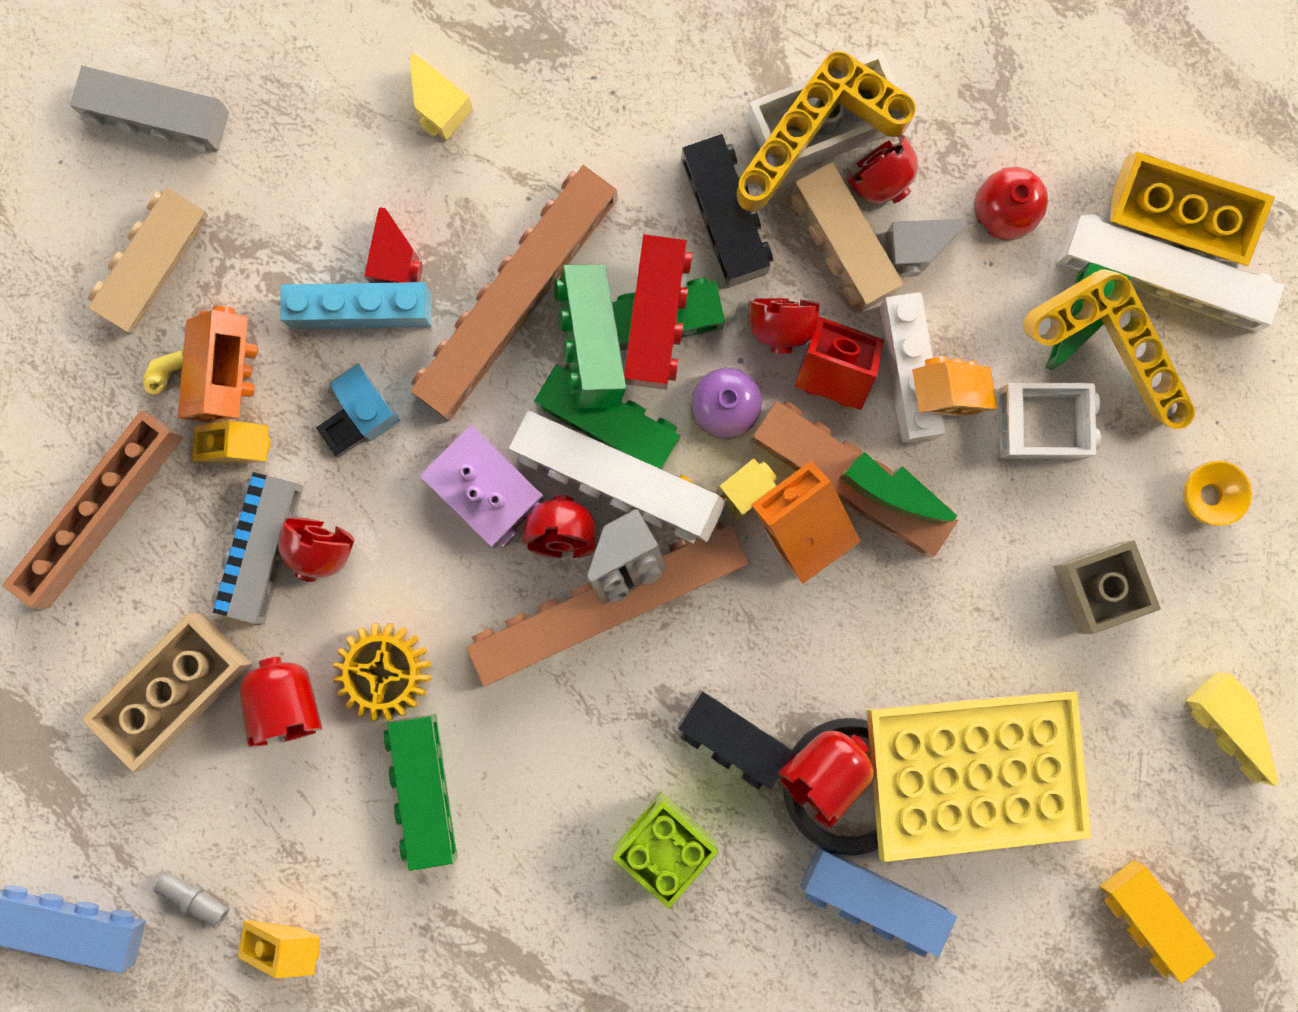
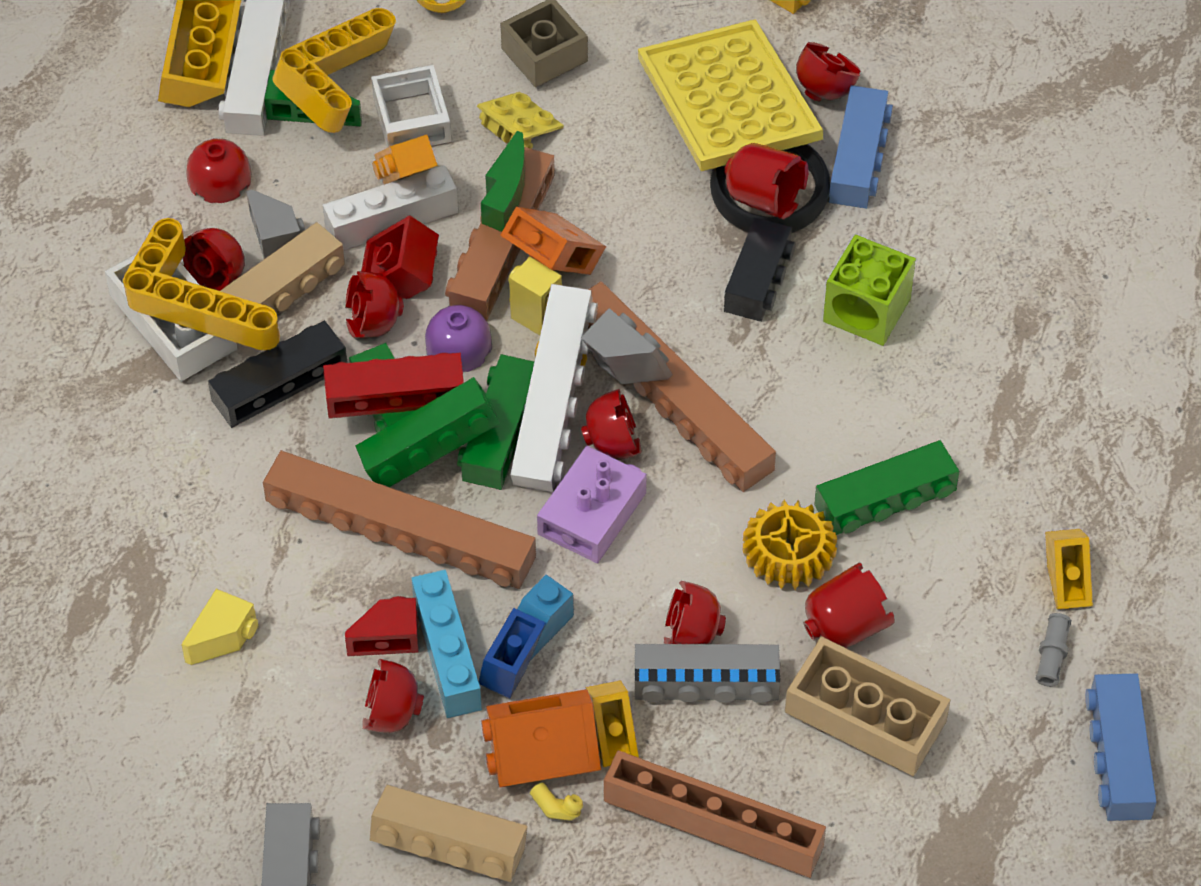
camera: 100 degrees left, 30 degrees down
black tile [316,409,367,458] -> none
none -> red cylinder [362,659,424,733]
none -> light yellow hinge [477,92,564,149]
none -> blue slope [478,608,546,698]
none -> red cylinder [796,42,861,102]

